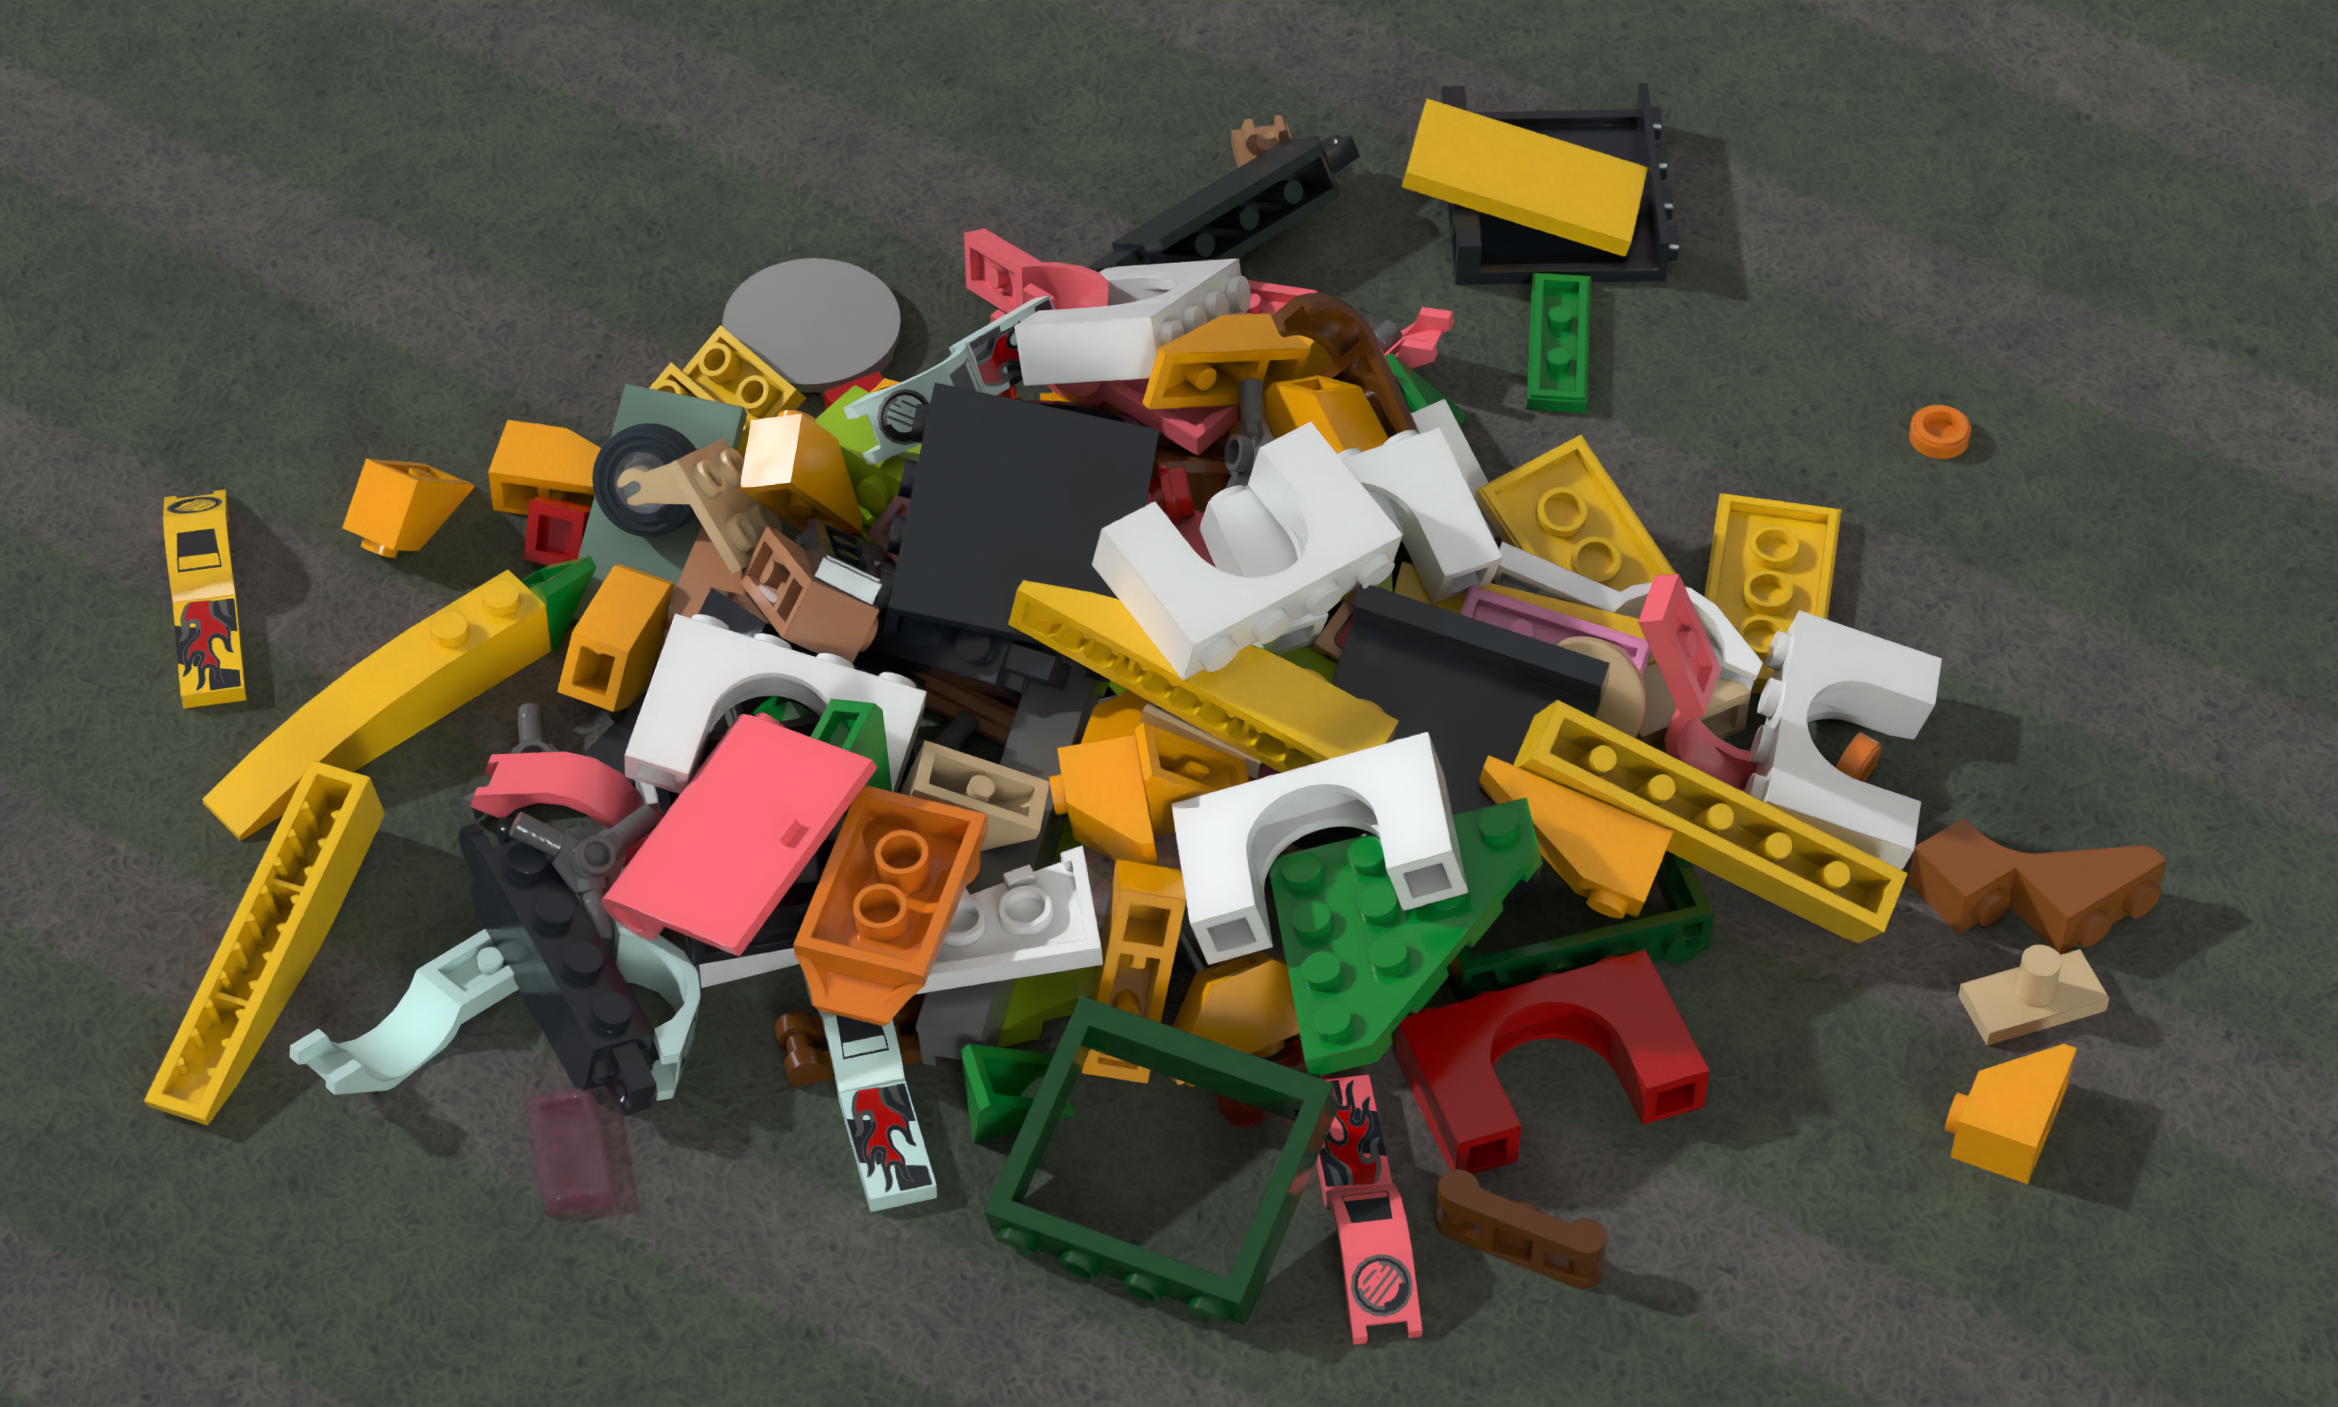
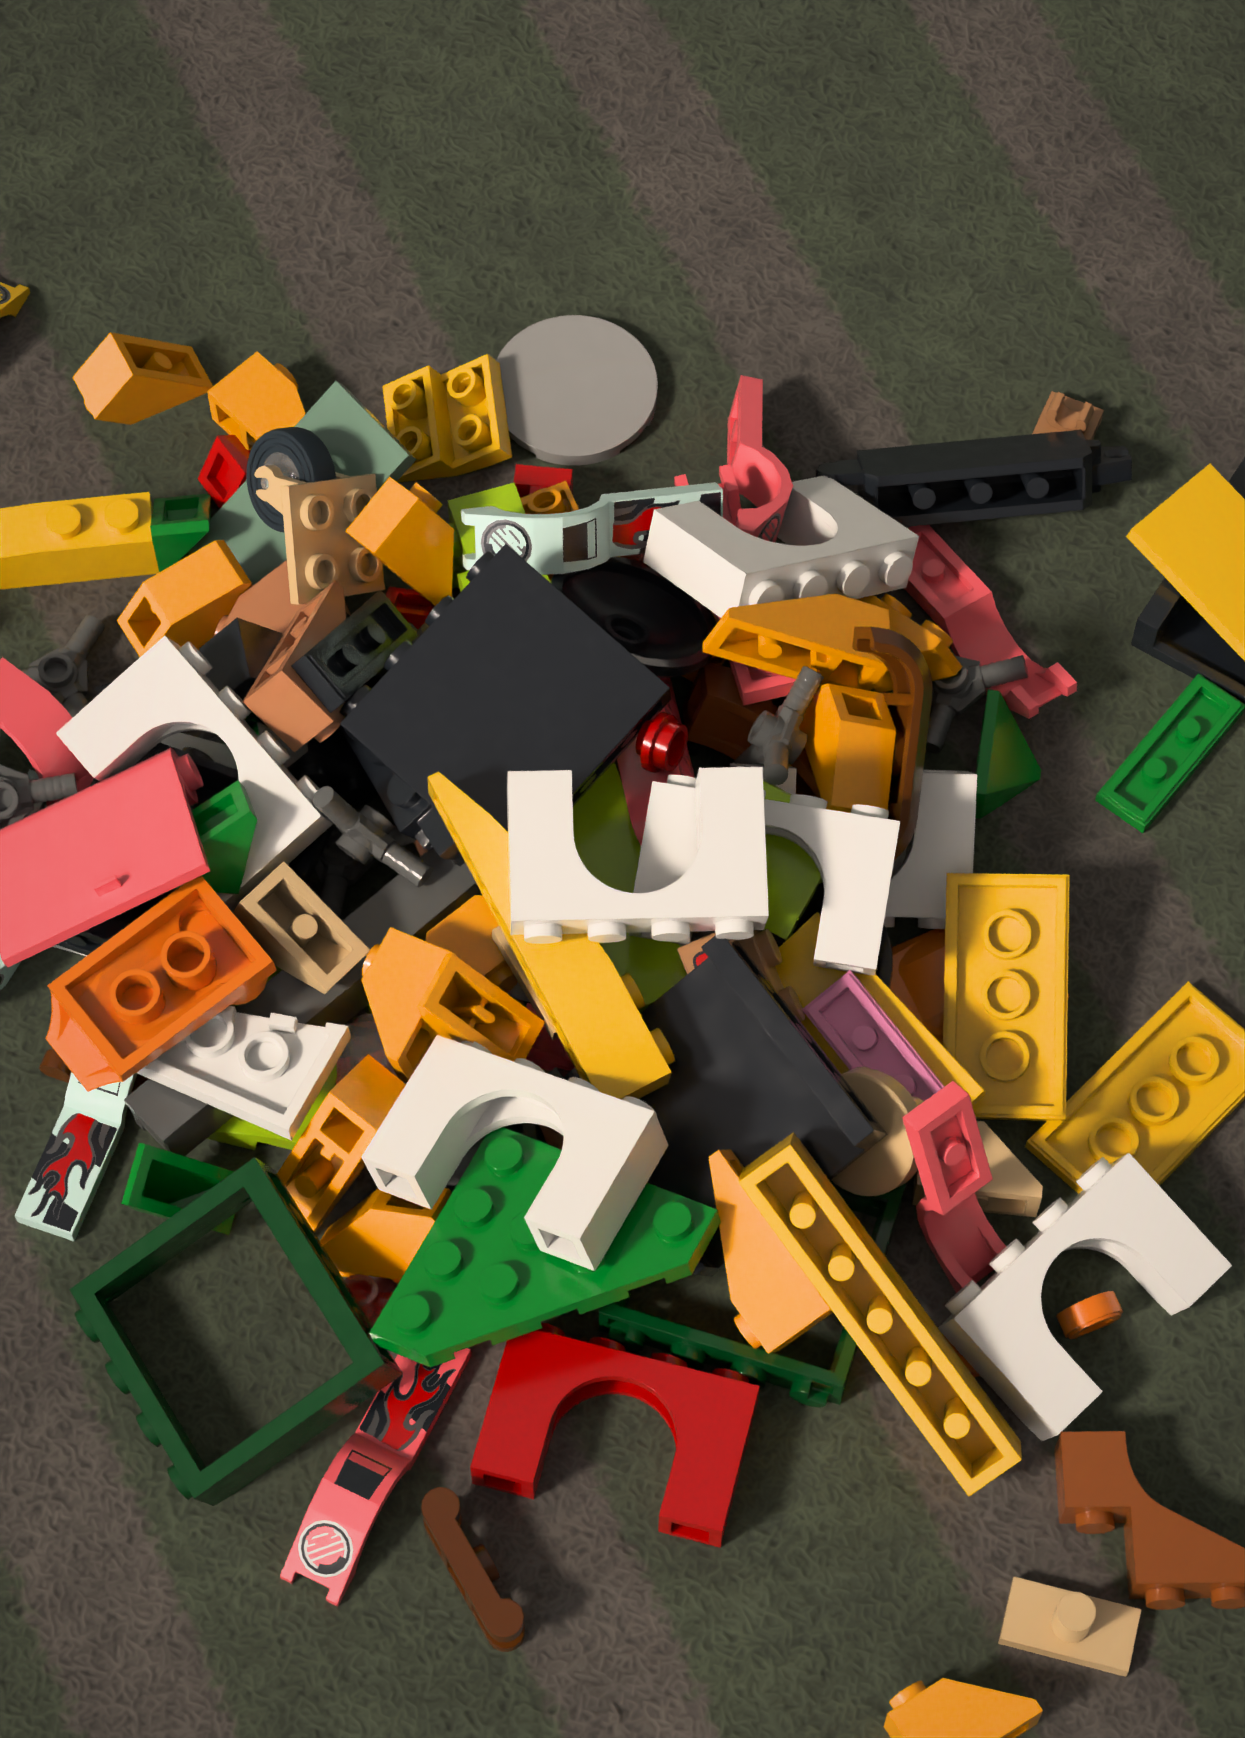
camera: 35 degrees right, 15 degrees up
white piece [1493,542,1763,691] -> none
none -> dark grey piece [313,786,433,887]

